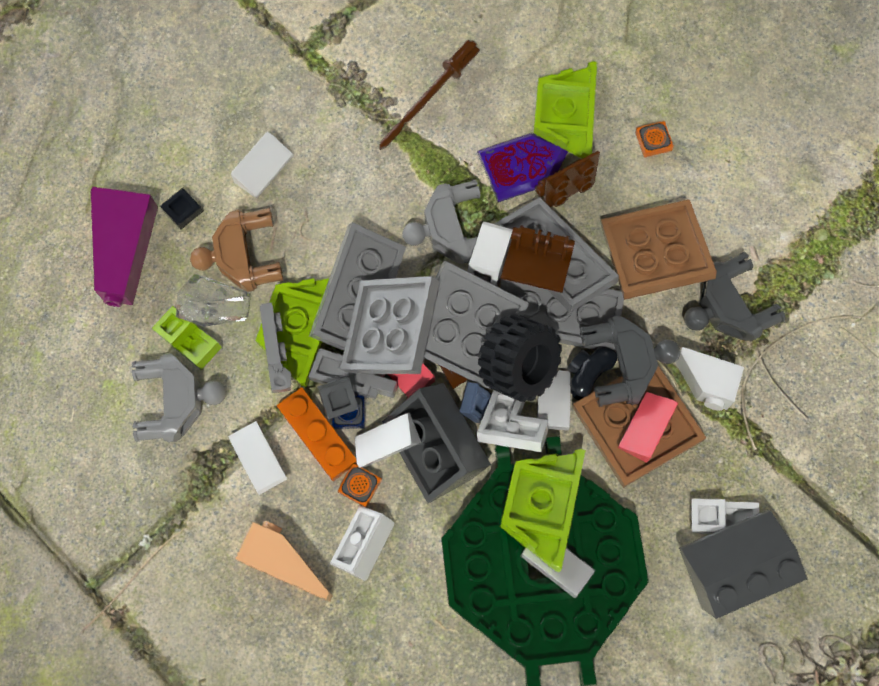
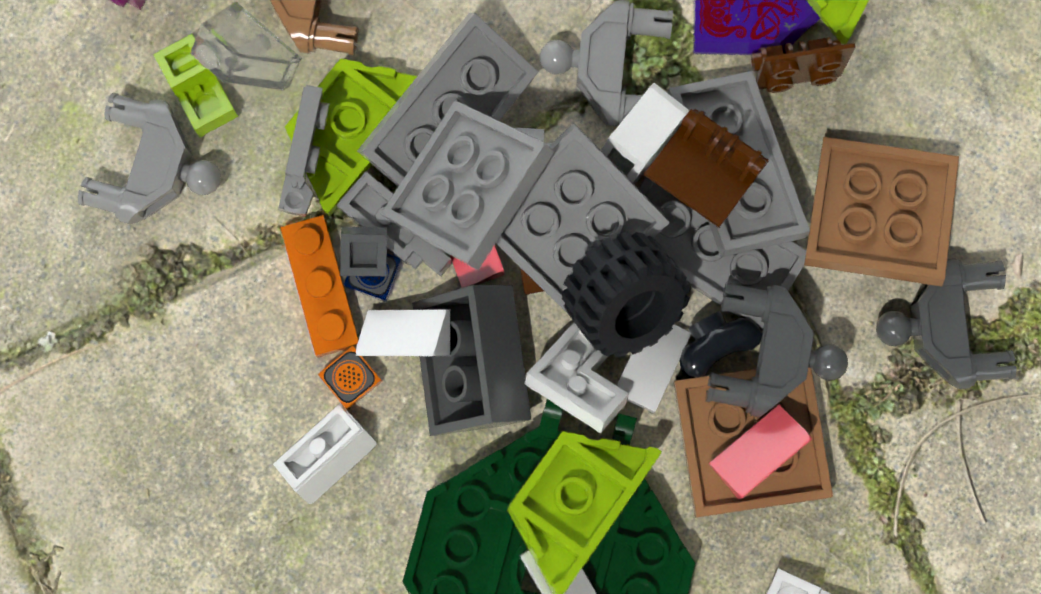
camera: 20 degrees right, 10 degrees up
white slope [228,421,287,495] -> none
light nougat slope [236,521,333,602] -> none
sand blue tile [460,382,492,423] -> none
orange tile [635,121,674,158] -> none
white slope [675,347,744,411] -> none

